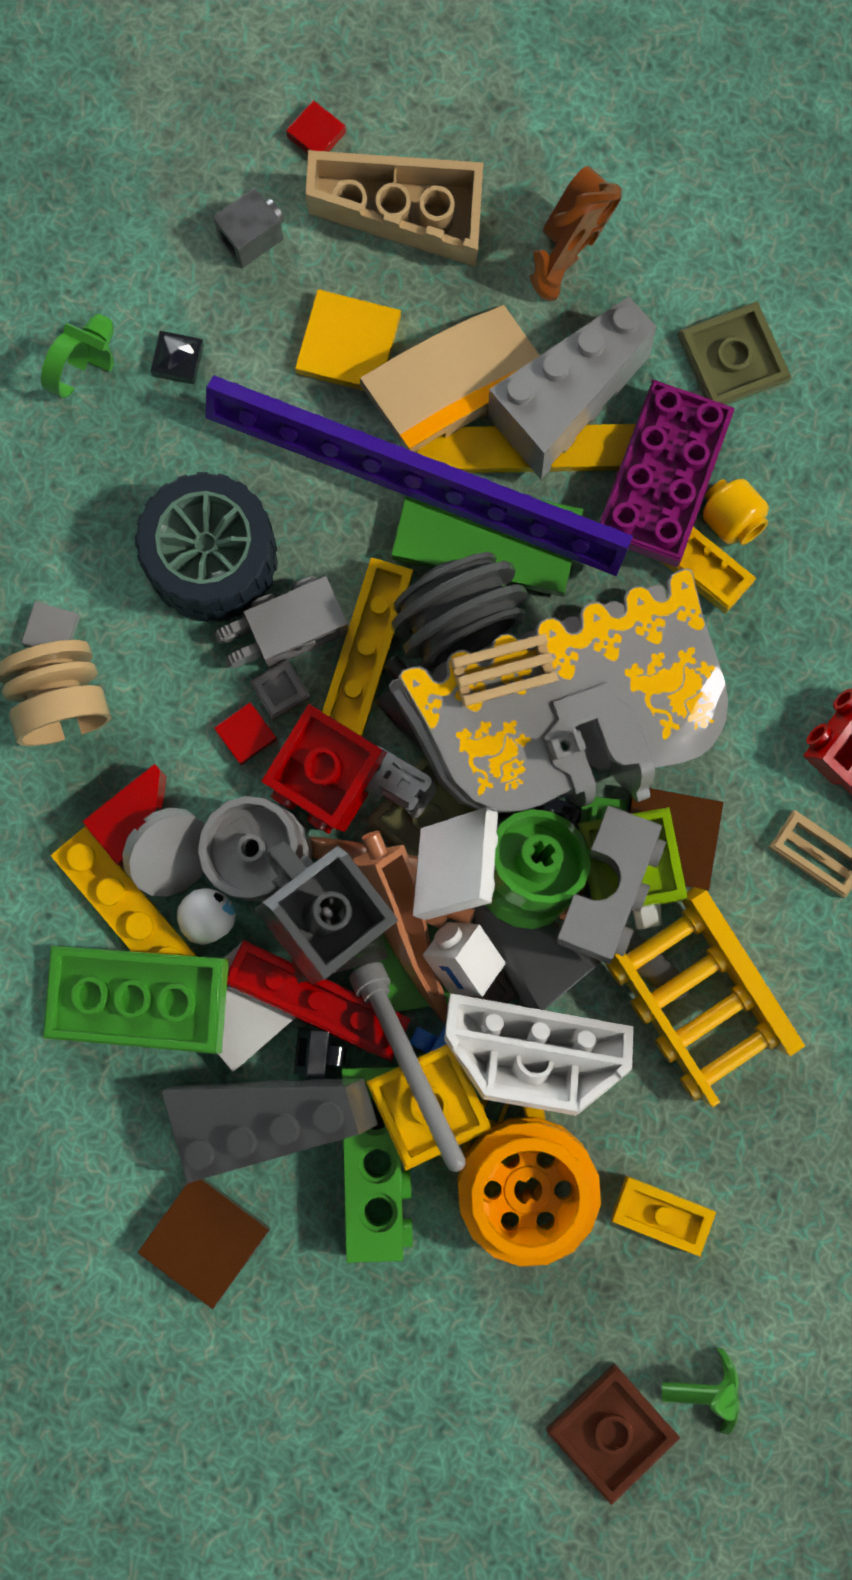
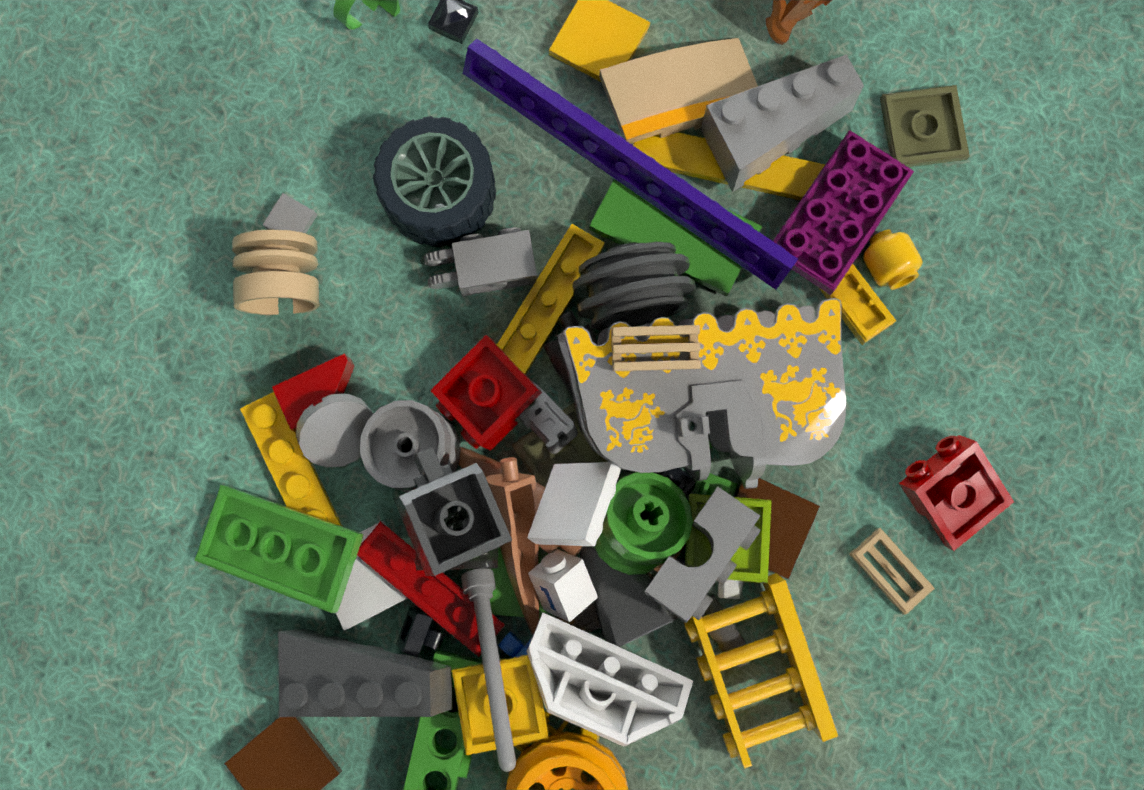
camera: 20 degrees right, 0 degrees up
white piece [177,888,236,945] -> none
red tile [214,702,277,765] -> none
light grey tile [250,659,311,721] -> none

